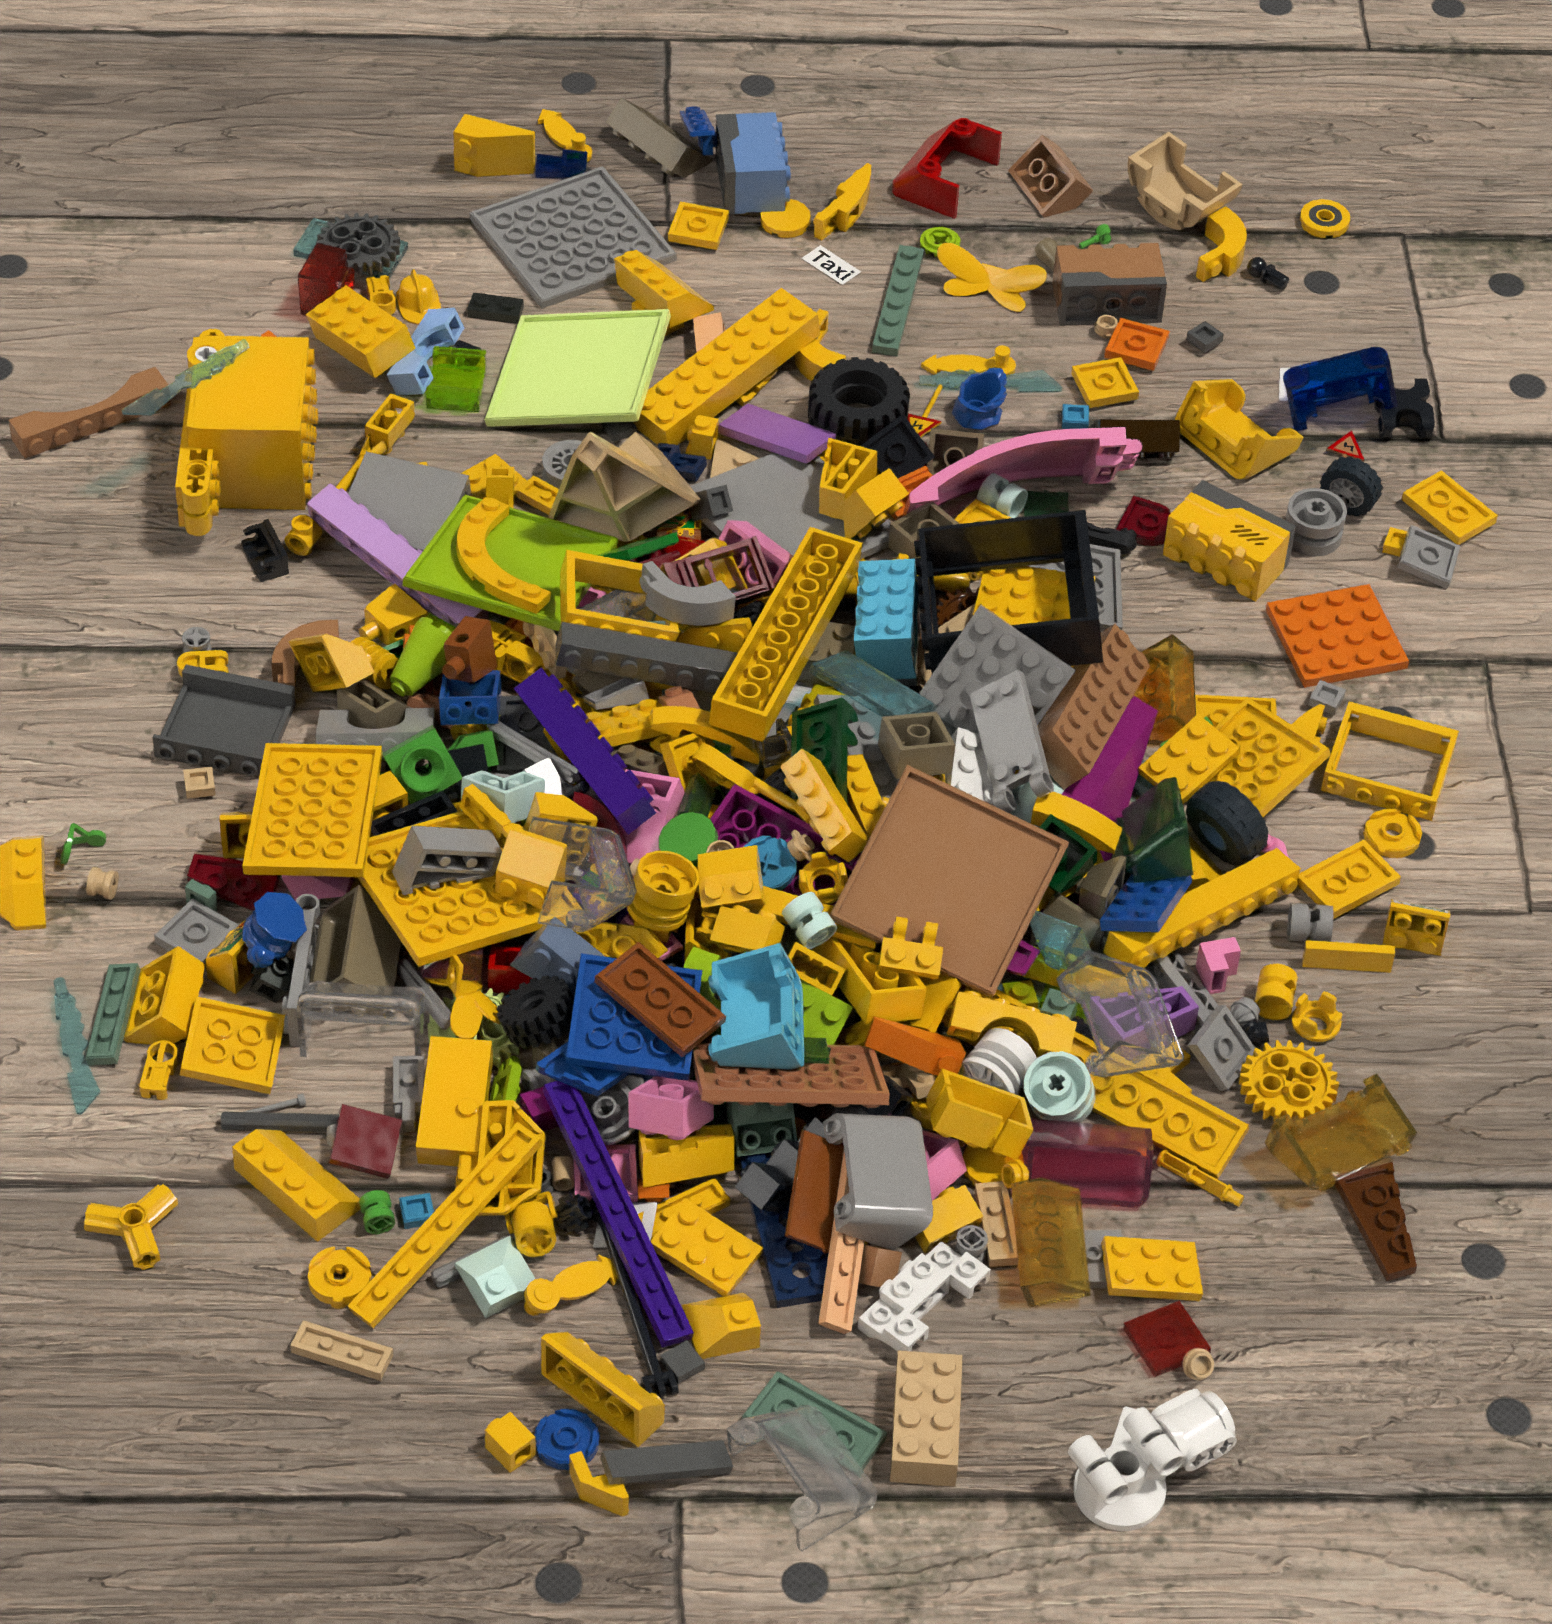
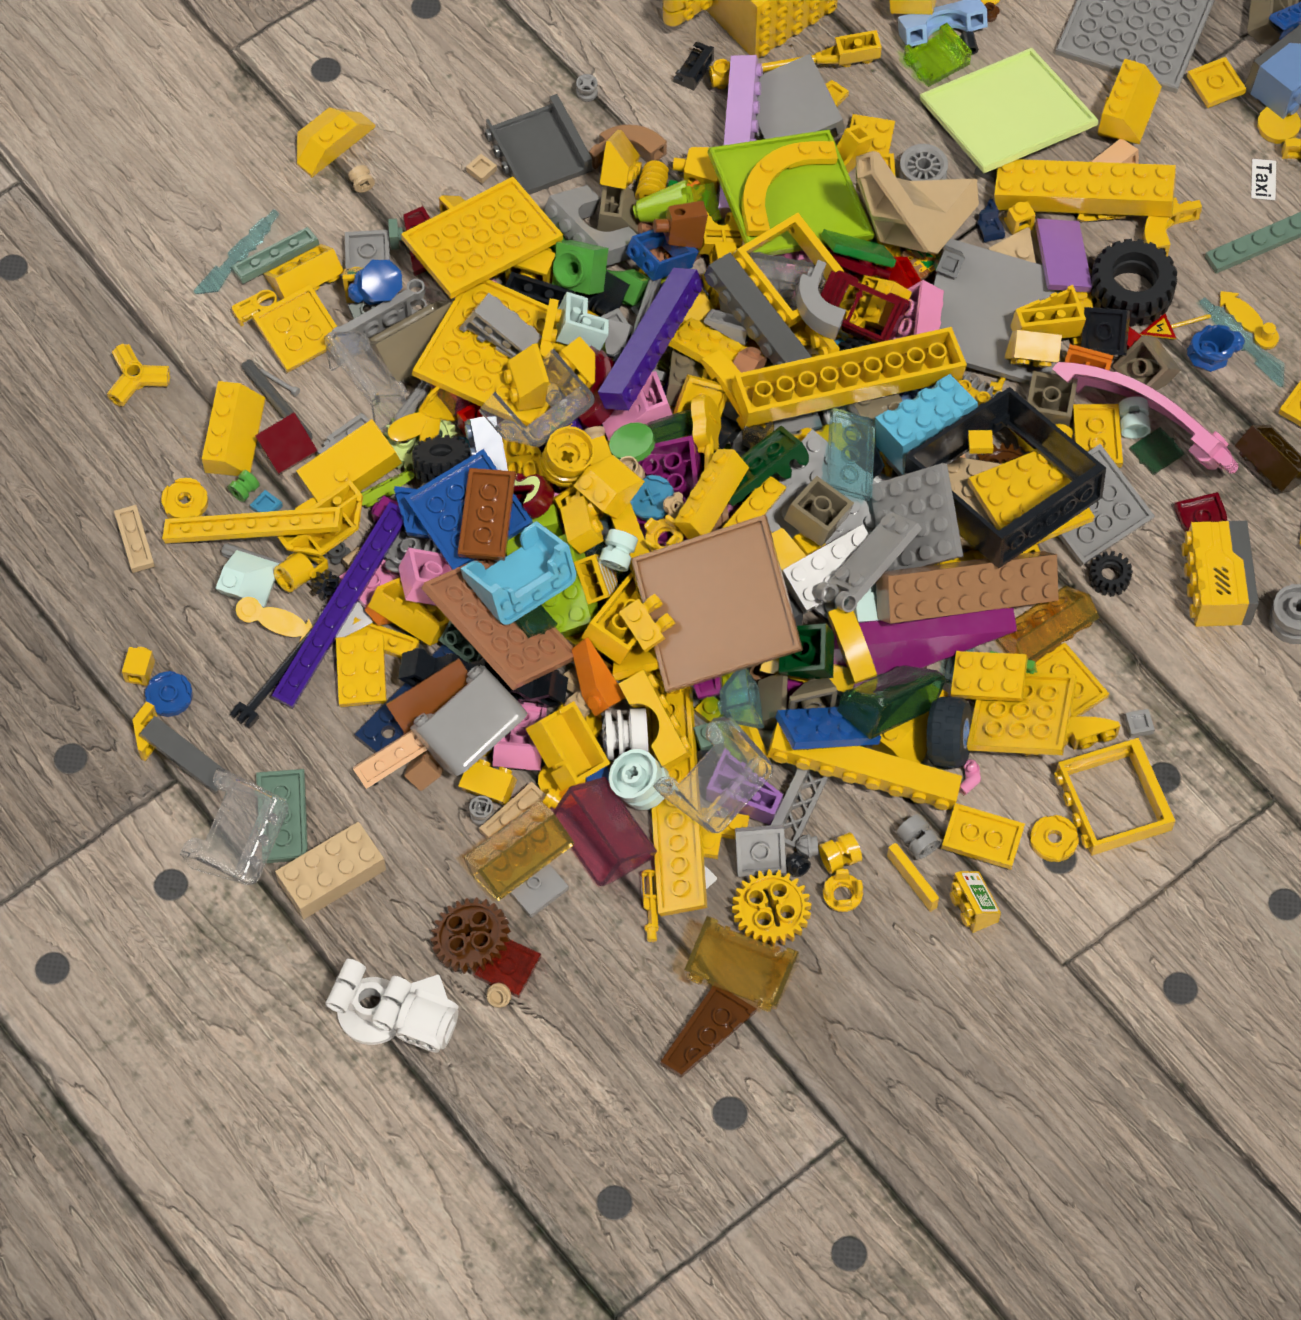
camera: 55 degrees right, 15 degrees up
bright green piece [60,823,106,865] -> none
yellow plate [177,650,229,677] -> none
pearl dark grey plate [468,292,524,324] -> none
yellow slope [541,1332,665,1447] -> none
dark grey tile [660,1340,705,1384] -> none
yellow slope [682,1293,761,1359] -> none
white bracket [858,1241,991,1351] -> none
dark azure tile [1062,404,1089,429] -> none
black piece [1087,522,1137,554] -> none
yellow plate [1101,1236,1203,1301] -> none
bright pink piece [1196,937,1241,994] -> none
orange plate [1266,584,1409,688] -> none
none -> reddish brown gear [431,897,511,974]
none -> dark red animal [514,473,554,519]
none -> yellow tile [968,430,993,454]
none -> black tyre [1089,551,1133,597]

